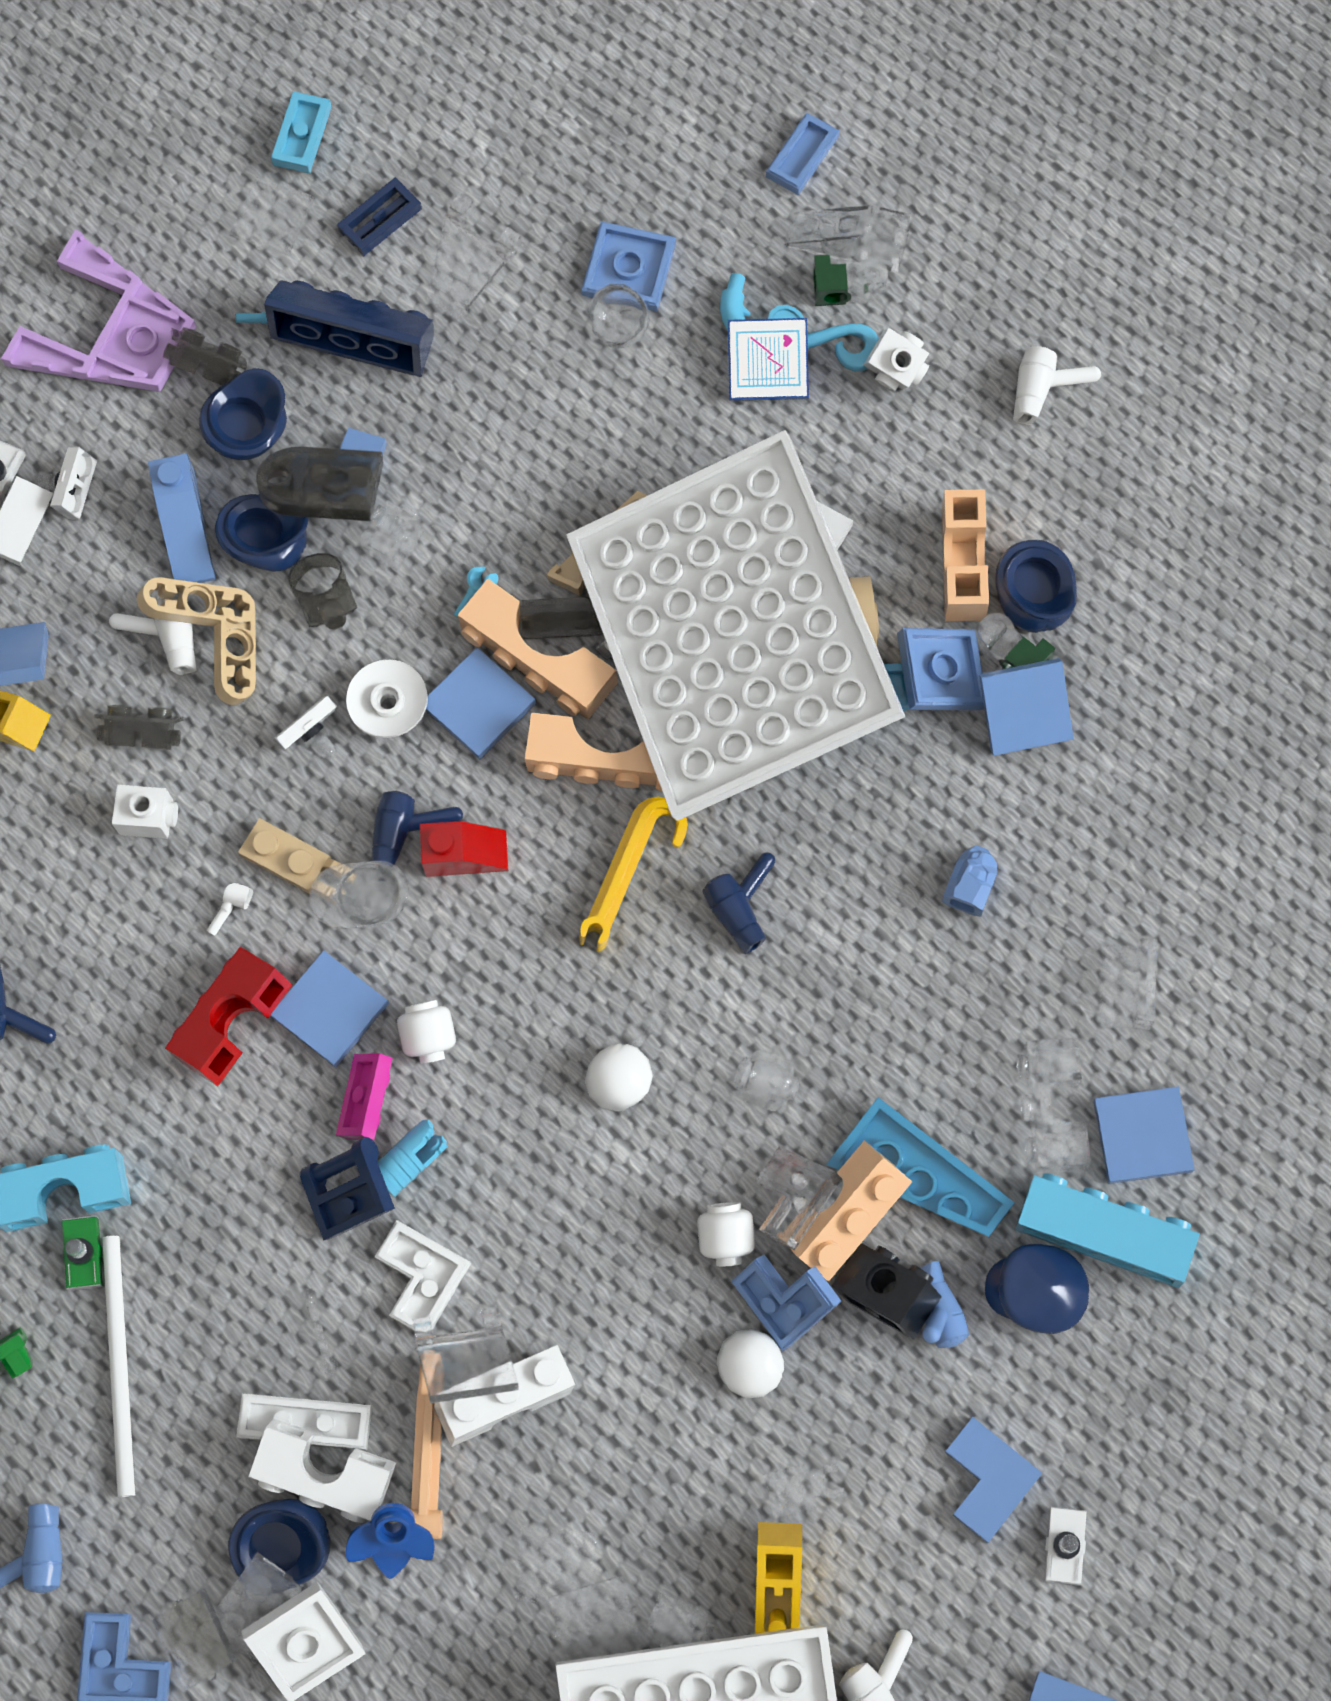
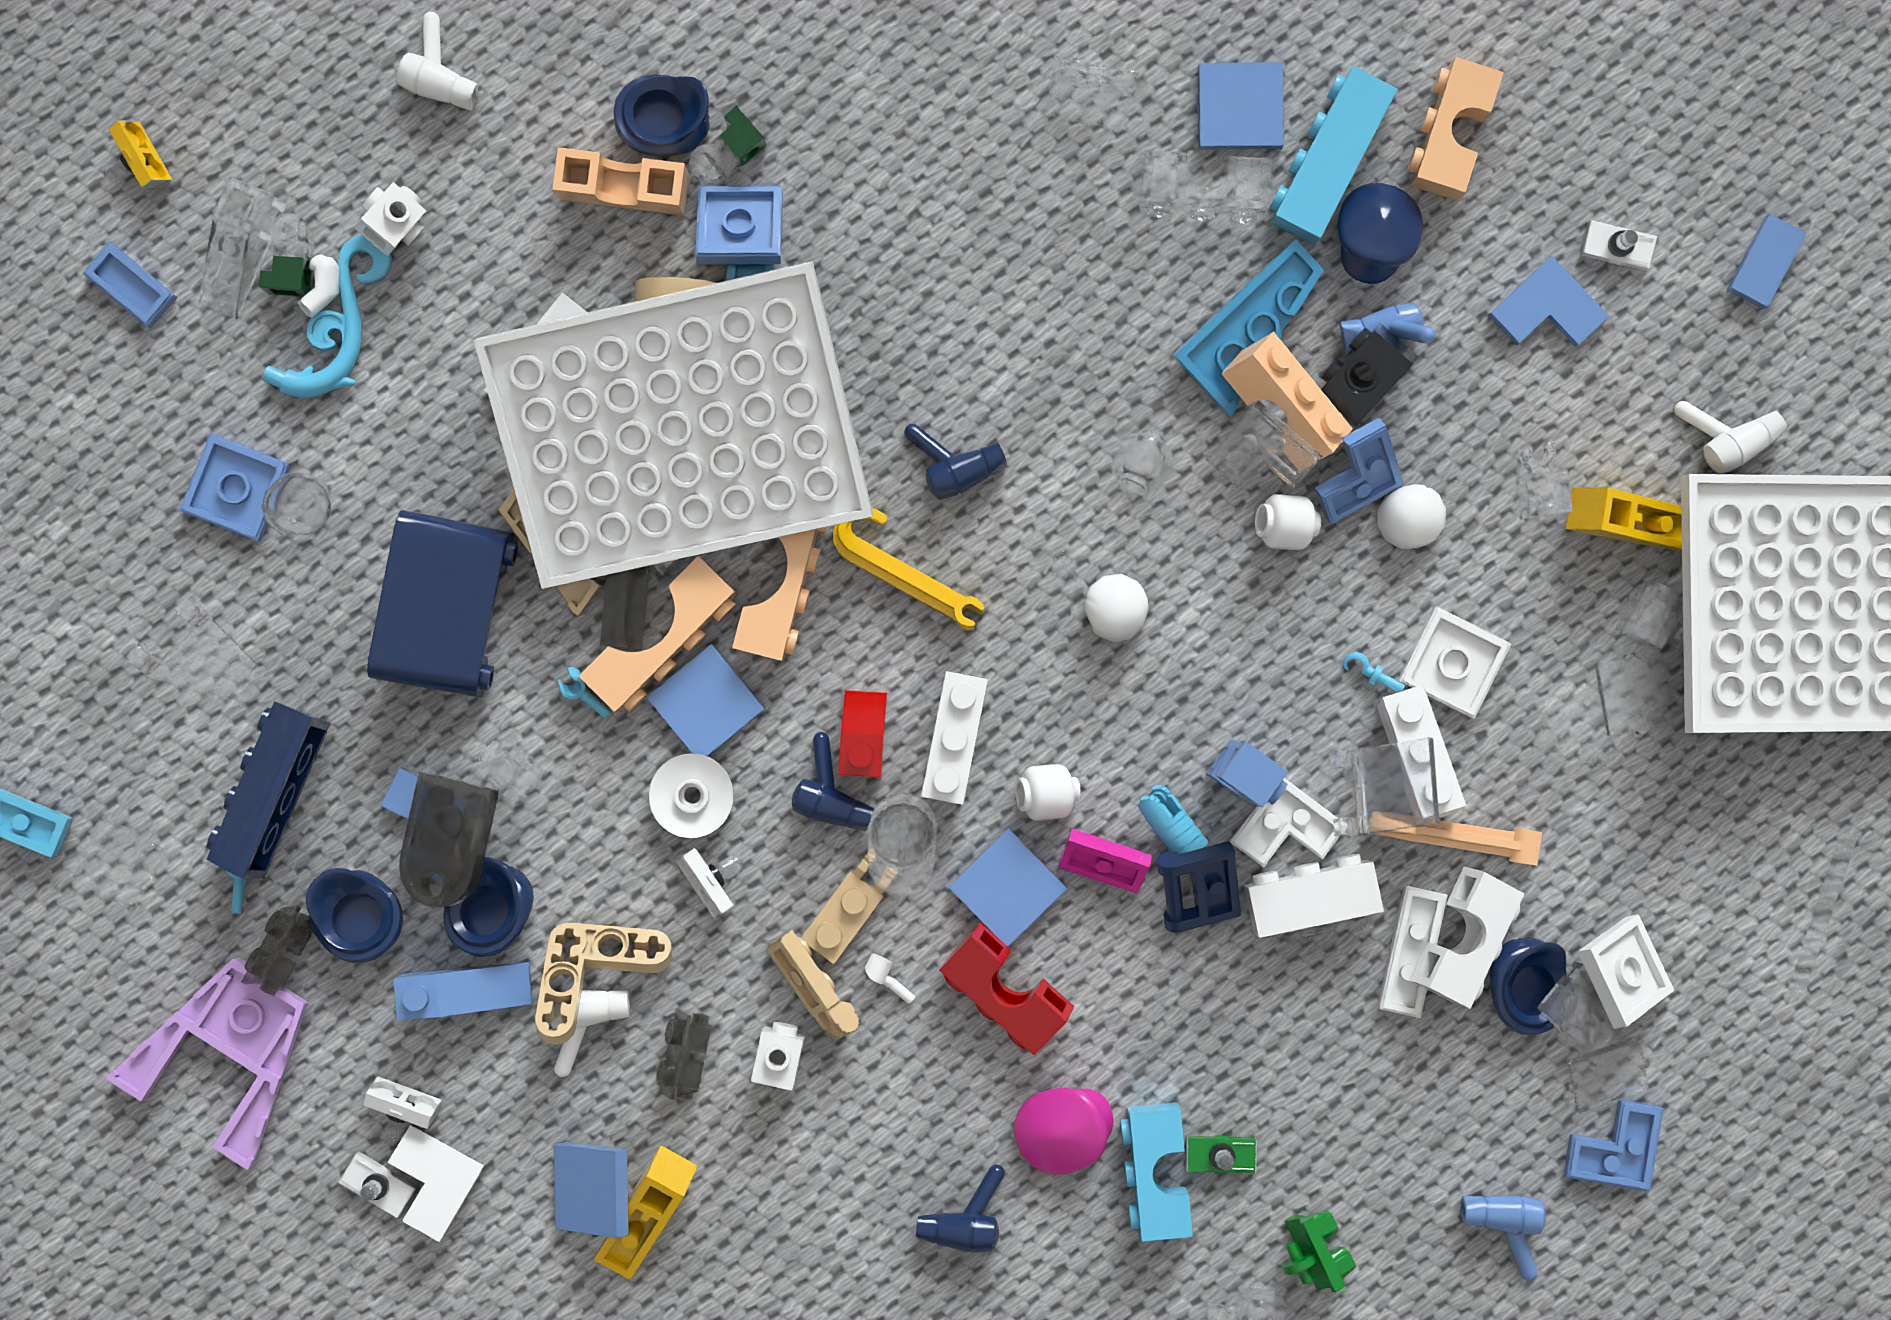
camera: 90 degrees left, 15 degrees up
white piece [102,1236,135,1497] -> none
clear smoke piece [288,553,358,630] -> none
dark blue tile [337,177,422,257] -> none
blue plate [346,1503,435,1579] -> none
white tile [728,318,809,401] -> none
medium blue rock [942,845,997,917] -> none
medium blue tile [979,658,1074,756] -> none
none -> yellow piece [106,120,173,188]
none -> white arm [298,255,340,318]
none -> dark blue windscreen [367,510,518,698]
none -> tan hinge [766,930,860,1039]
none -> white brick [921,671,988,805]
none -> dark pink piece [1014,1087,1114,1175]
none -> medium blue arch [1206,740,1288,808]
none -> white brick [1244,854,1384,938]
none -> medium azure hand [1343,652,1405,693]
none -> white tile [1397,606,1511,719]
none -> light nougat arch [1407,57,1504,201]

